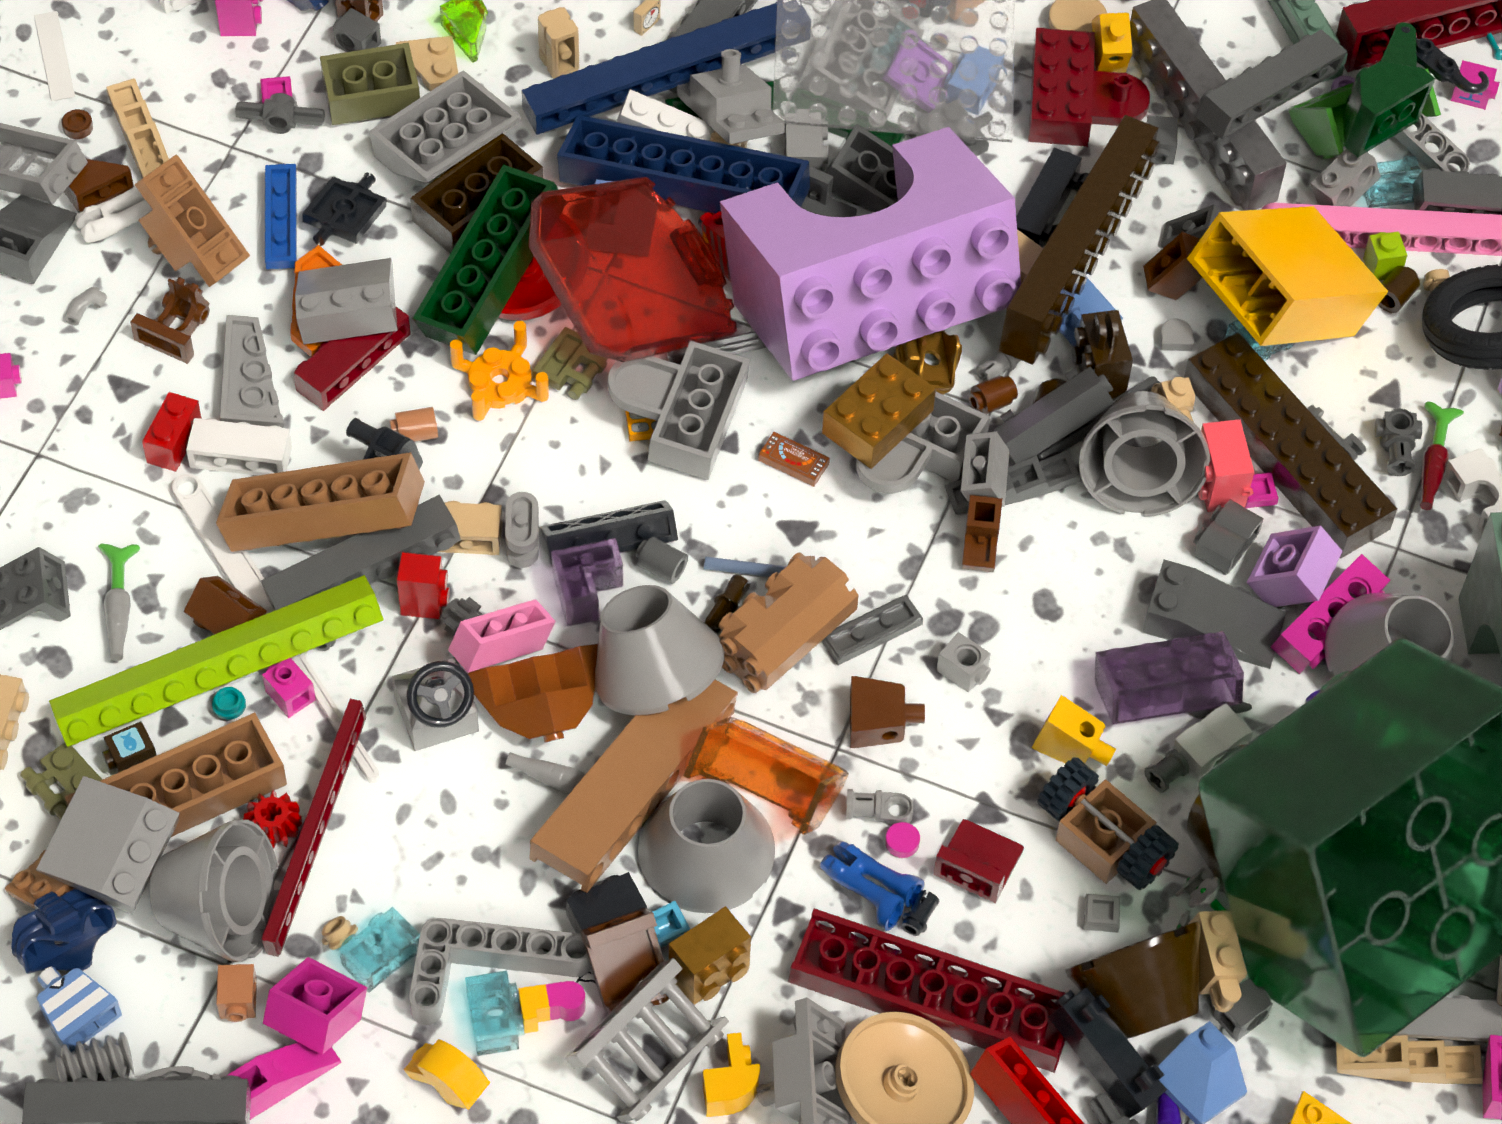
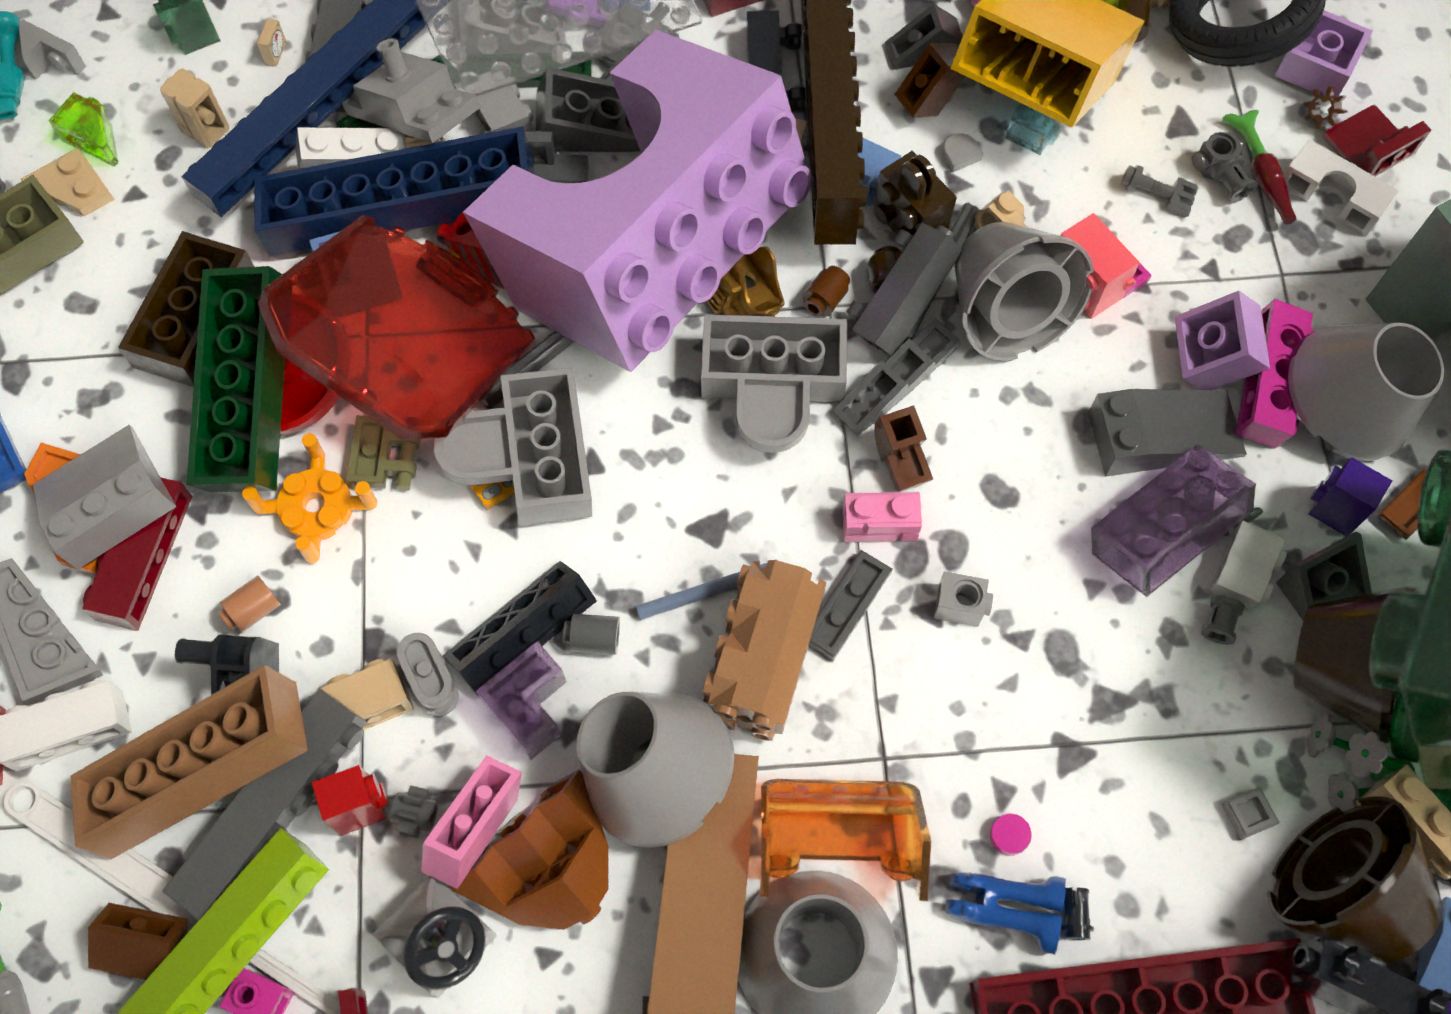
camera: 25 degrees left, 10 degrees up
black plate [302,172,387,246] -> none
light grey slope [369,70,521,183] -> none
light grey piece [506,752,585,794] -> none
dark brown axle [704,575,750,633] -> none
dark orange tile [758,432,830,487] -> none
pearl gold brick [822,353,936,469] -> none
light grey connector [846,789,913,826] -> none
reddish brown torso [850,676,925,748] -> none
dark red bracket [933,819,1024,904] -> none
light grey brick [961,431,1010,507] -> none
light grey pin [976,349,1021,382] -> none
yellow torso [1031,695,1116,766] -> none
brick [1037,757,1179,890] -> none
dark brown brick [1184,332,1398,559] -> none
dark grey brick [1193,499,1264,574] -> none
none -> bright pink brick [842,492,922,542]

